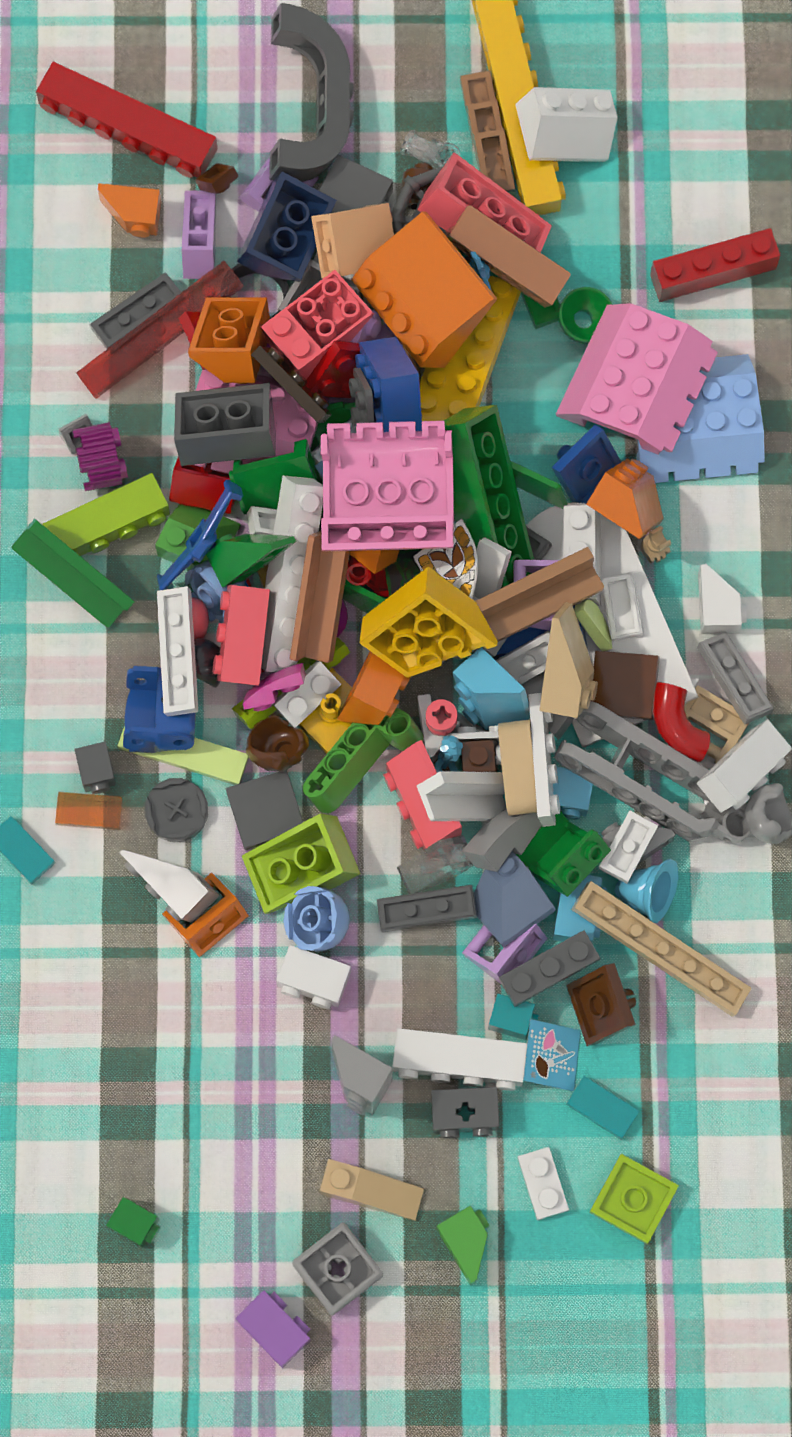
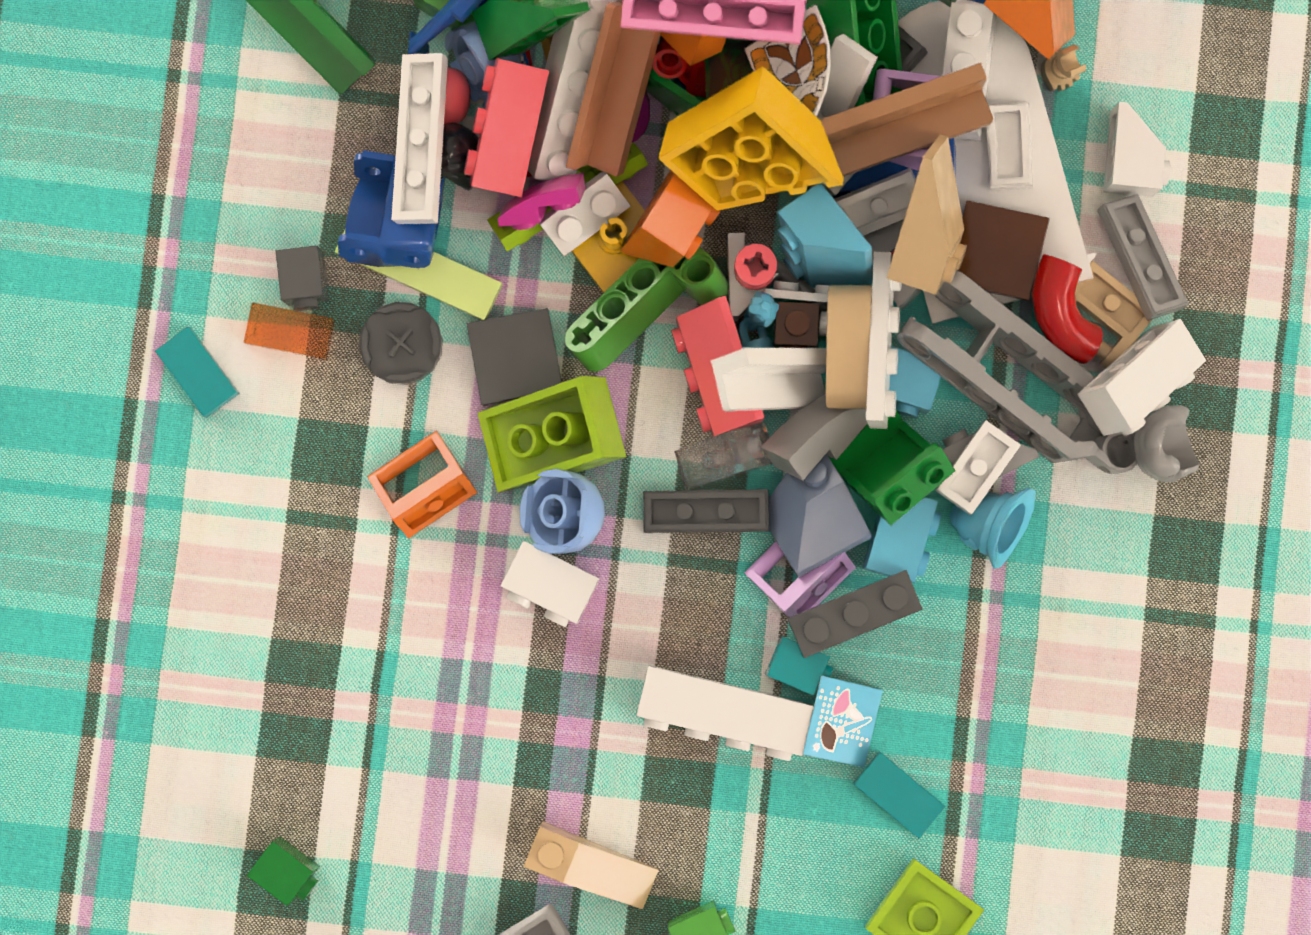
camera: 10 degrees right, 10 degrees up
slope [120,849,220,923] -> none
reddish brown hair [246,714,309,773] -> none
light grey slope [331,1035,392,1116] -> none
dark grey brick [431,1087,499,1139] -> none
white plate [517,1147,569,1221] -> none
reddish brown tile [566,963,636,1046] -> none
tan plate [571,881,752,1017] -> none
yellowish green tile [574,599,613,651] -> none

